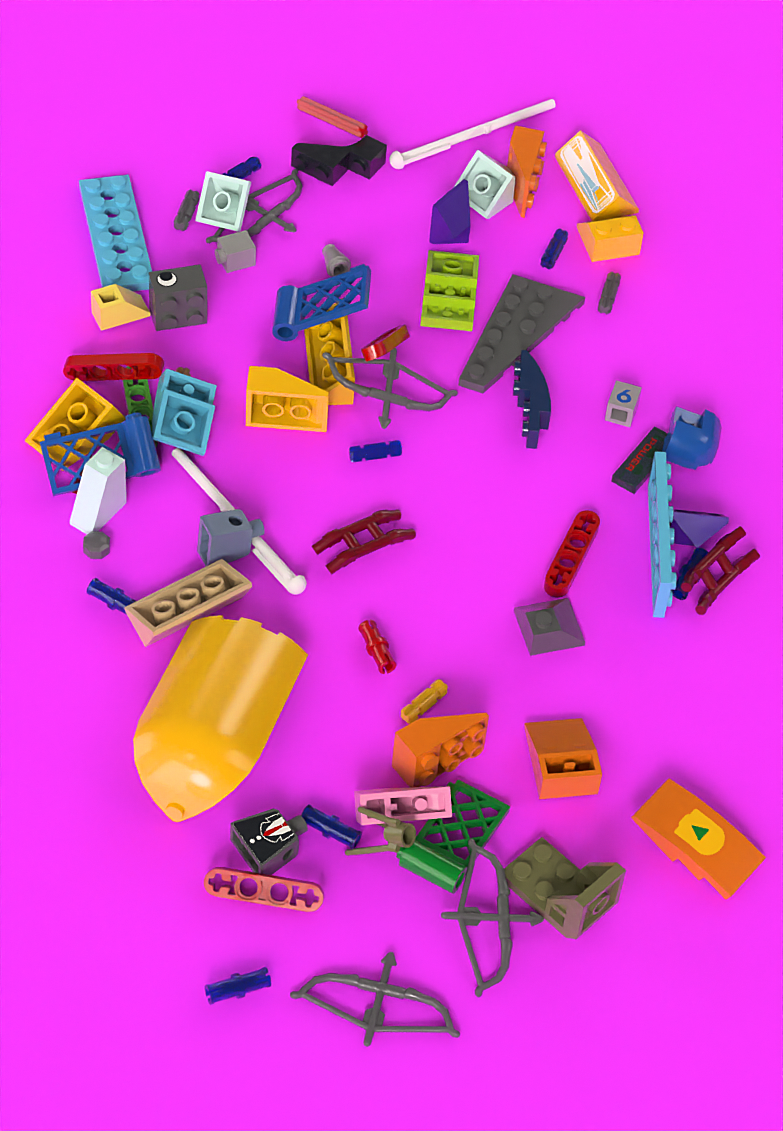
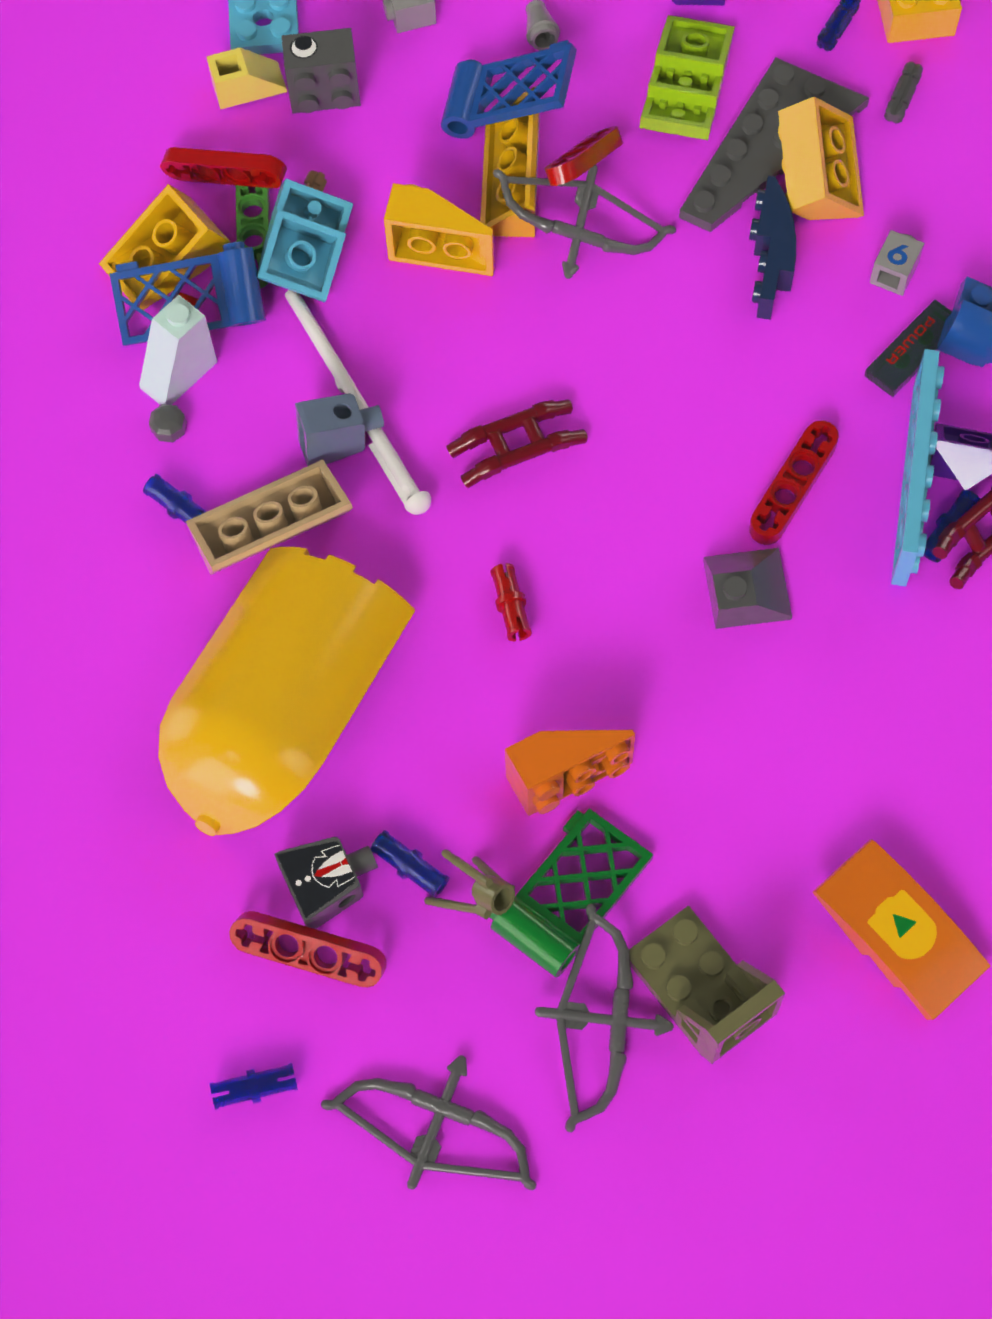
camera: 15 degrees right, 15 degrees up
clear blue axle [348,440,402,463] -> none
bright pink slope [354,786,452,825] -> none
yellow axle [400,679,448,724] -> none
orange slope [524,718,602,799] -> none
none -> slope [778,97,864,220]

